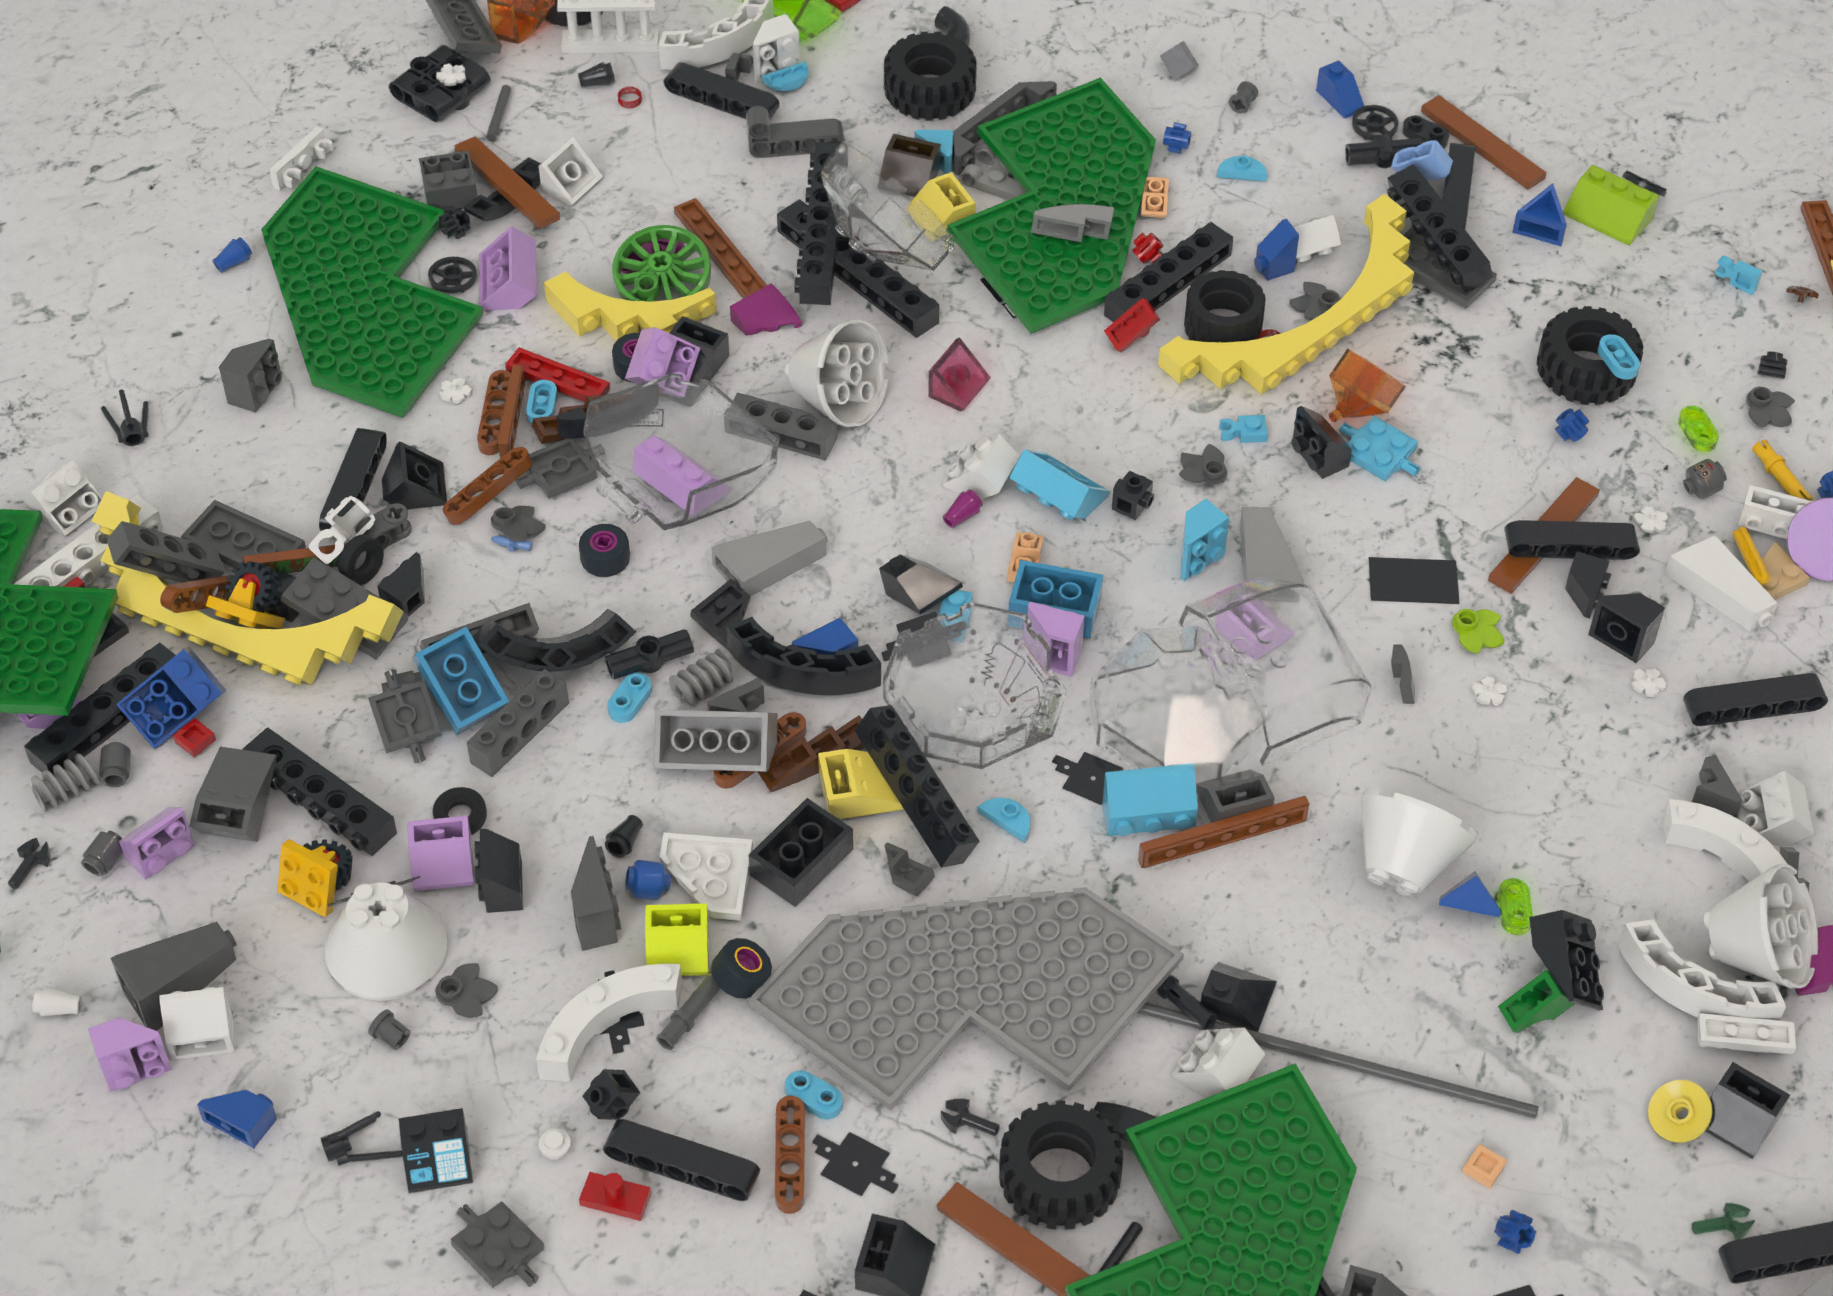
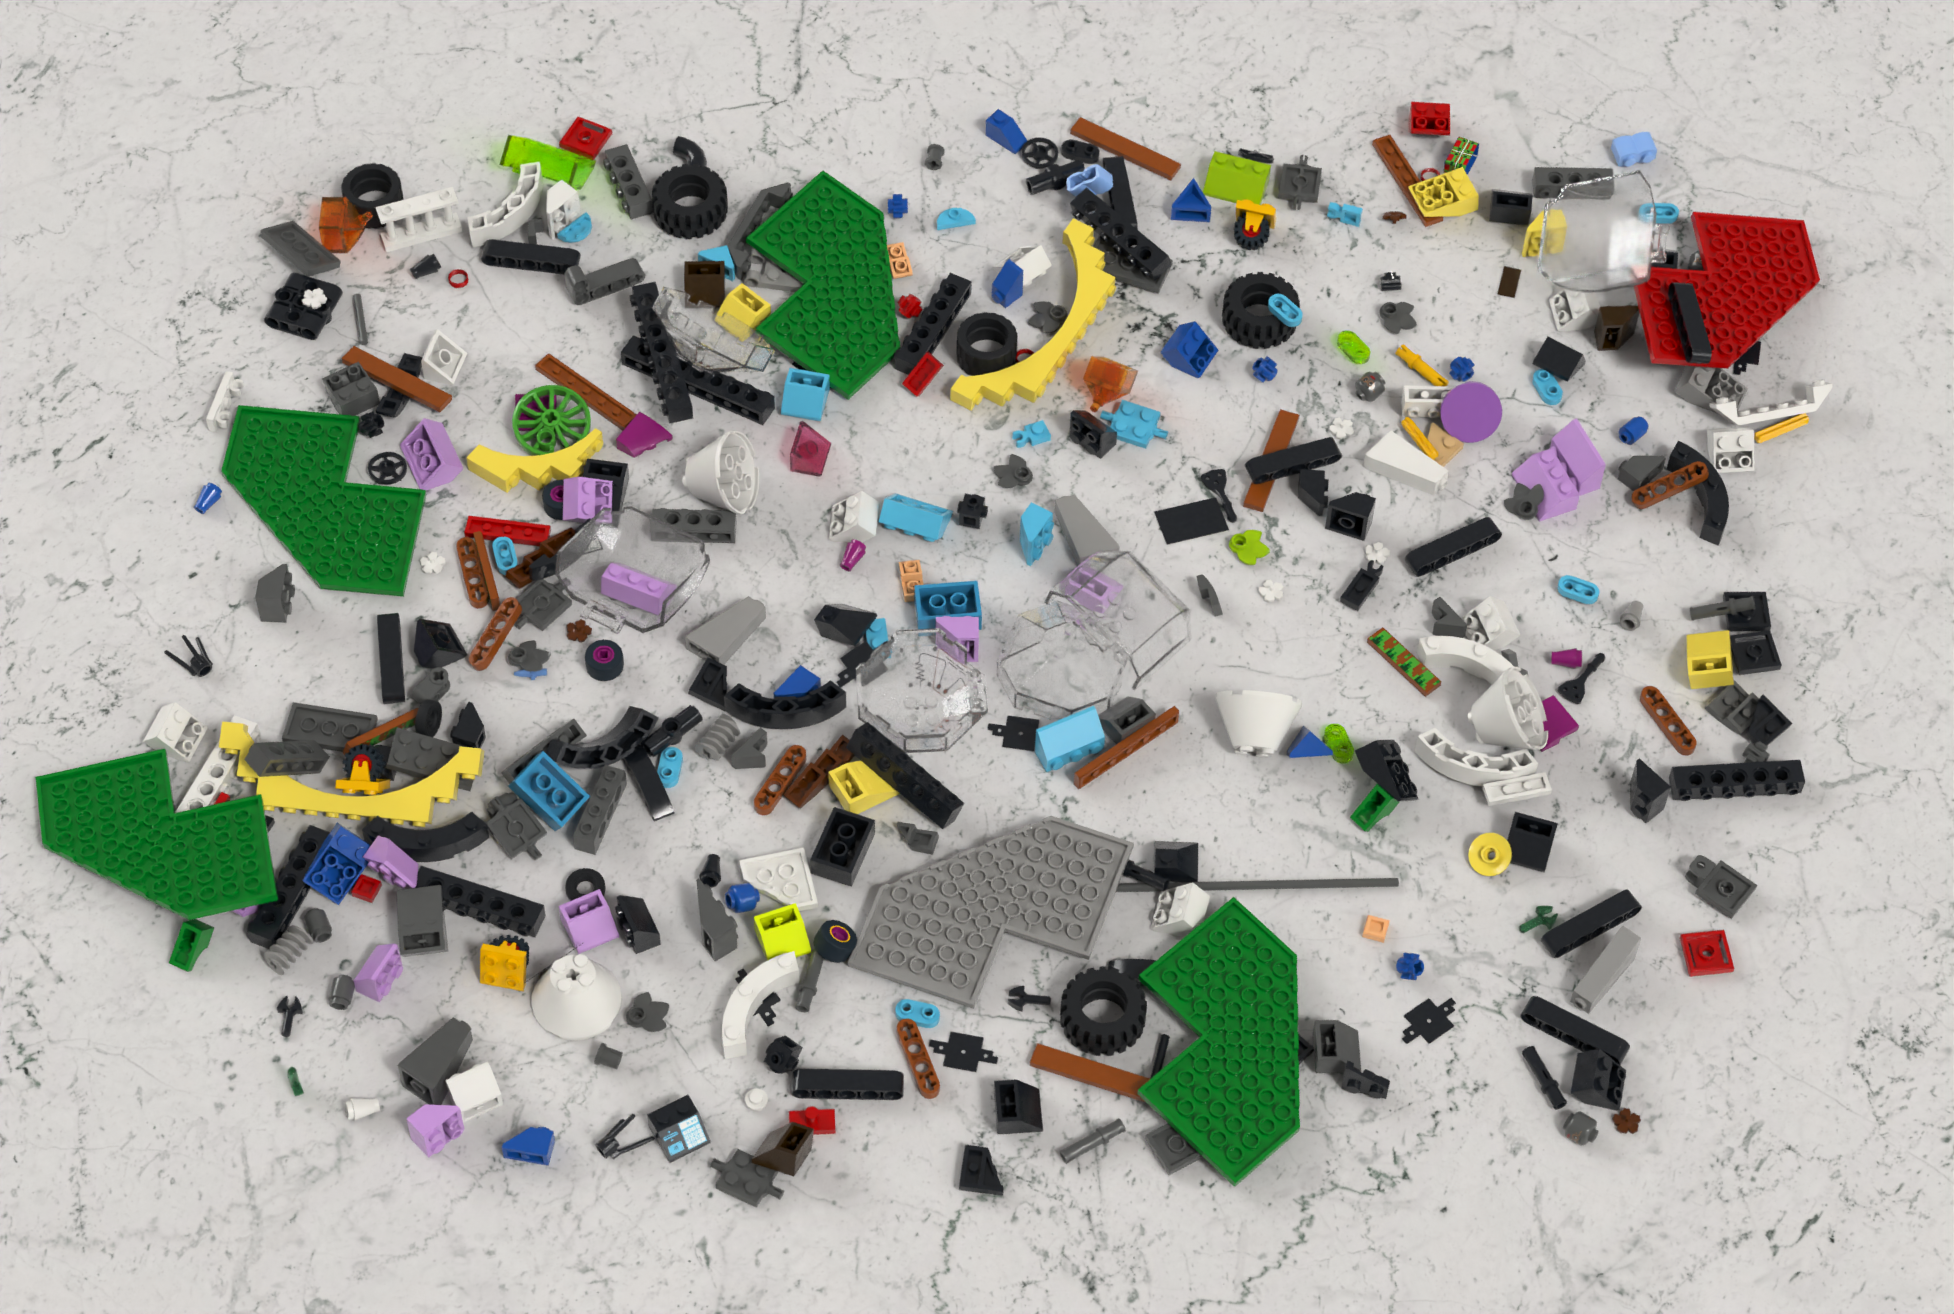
camera: 20 degrees left, 5 degrees up
dark orange beam [160,575,234,613] -> none
white piece [309,496,375,564] -> none
light grey slope [654,710,778,772] -> none
medium azure plate [977,798,1030,843] -> none
light grey slope [1031,204,1114,242] -> none
panel [1160,41,1199,80] -> none
none -> black brick [362,811,489,862]
none -> lavender slope [363,836,419,889]
none -> reddish brown plant [567,619,592,642]
none -> dark grey brick [603,144,653,219]
none -> black slope [623,745,674,821]
none -> dark brown slope [751,1122,814,1177]
none -> medium azure slope [781,368,830,421]
none -> blue slope [1160,321,1219,378]
none -> black piece [1201,469,1237,523]
none -> plate [1234,199,1276,250]
none -> dark grey plate [1278,155,1322,210]
none -> black plate [1340,560,1384,611]
none -> tile [1367,627,1442,697]

